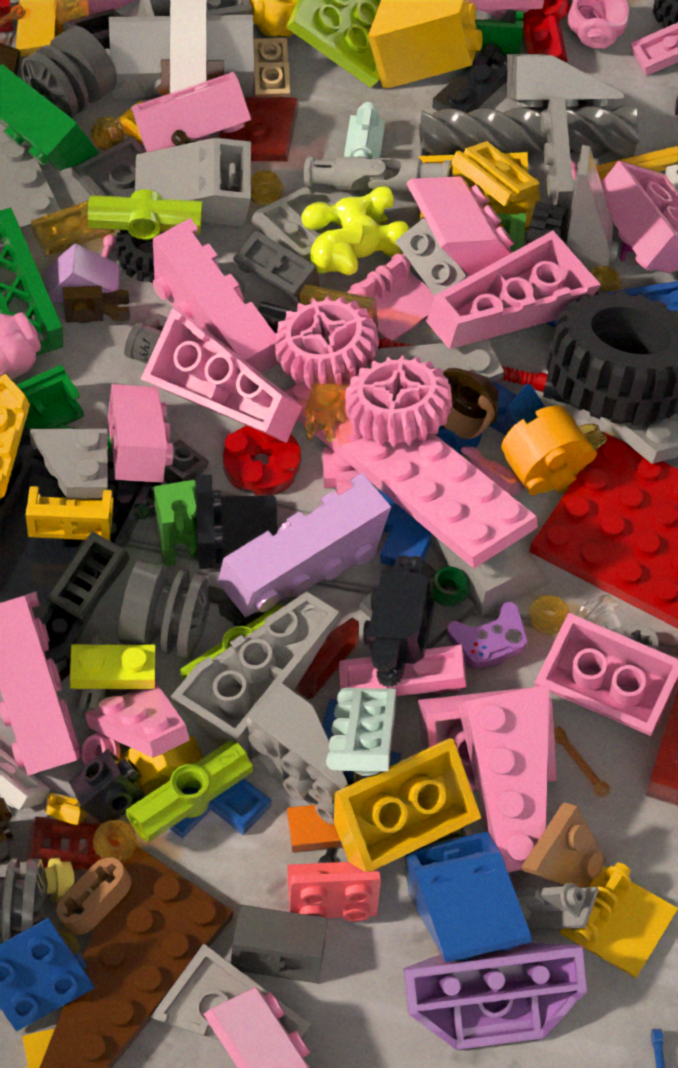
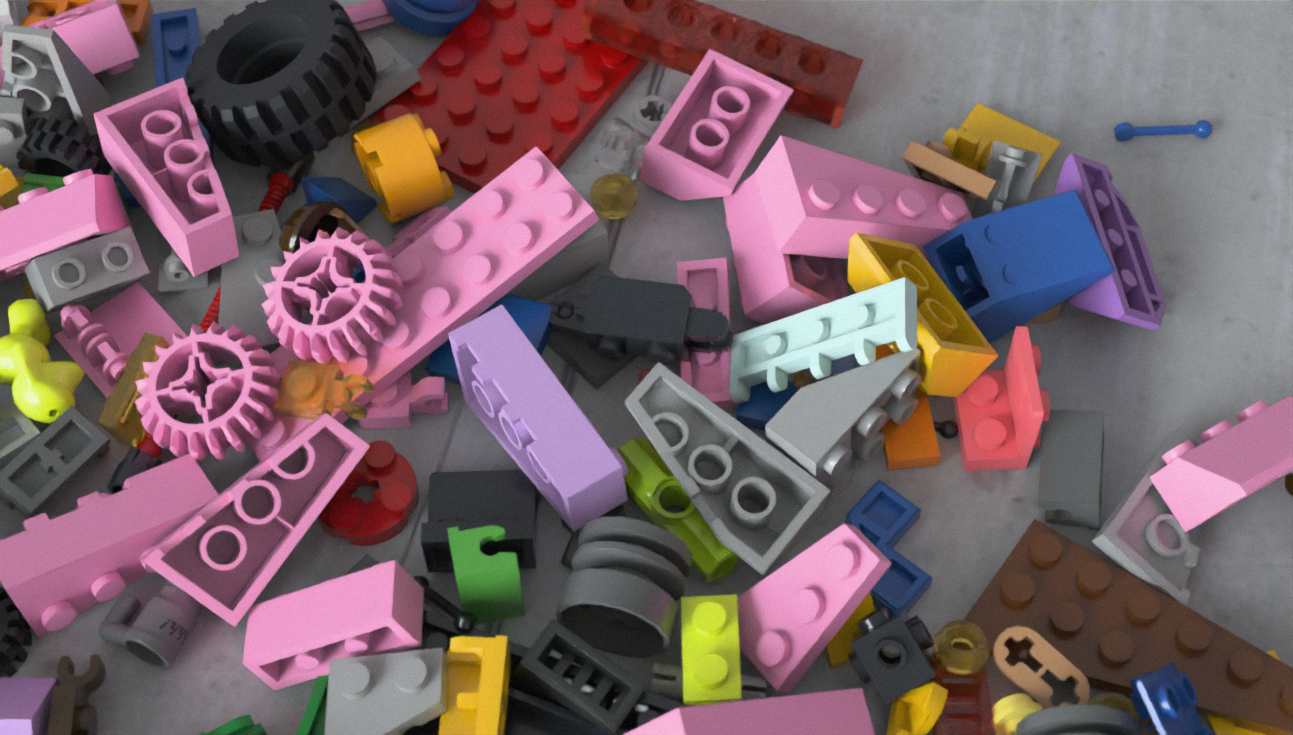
camera: 85 degrees left, 0 degrees up
bright pink plate [81,732,120,766] -> none
lime piece [126,740,253,843] -> none
dark green plate [429,566,470,606] -> none
medium lavender piece [447,602,527,669] -> none

